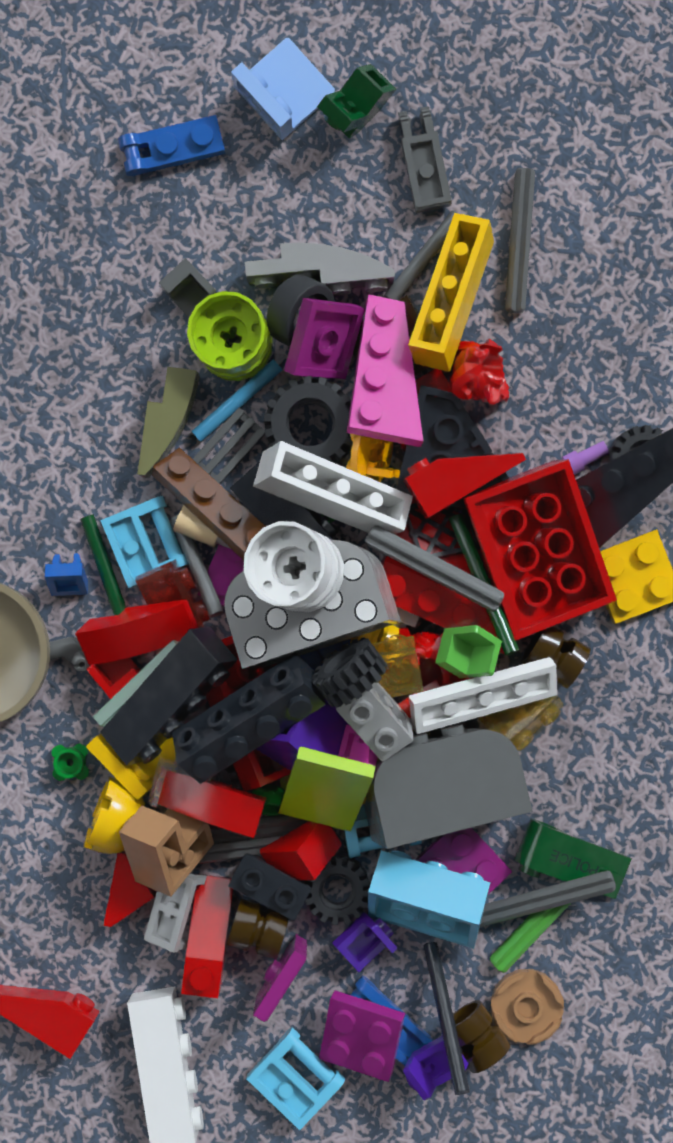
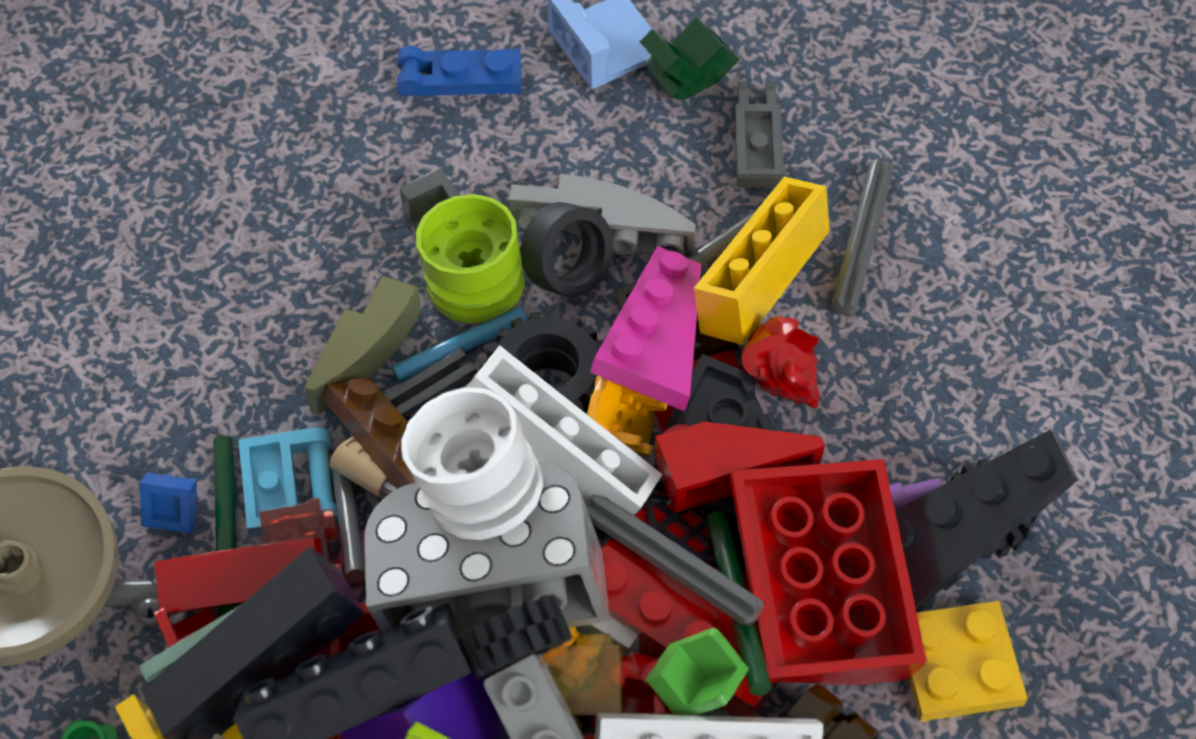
camera: 15 degrees right, 30 degrees down
magenta plate [284,298,365,379] -> none

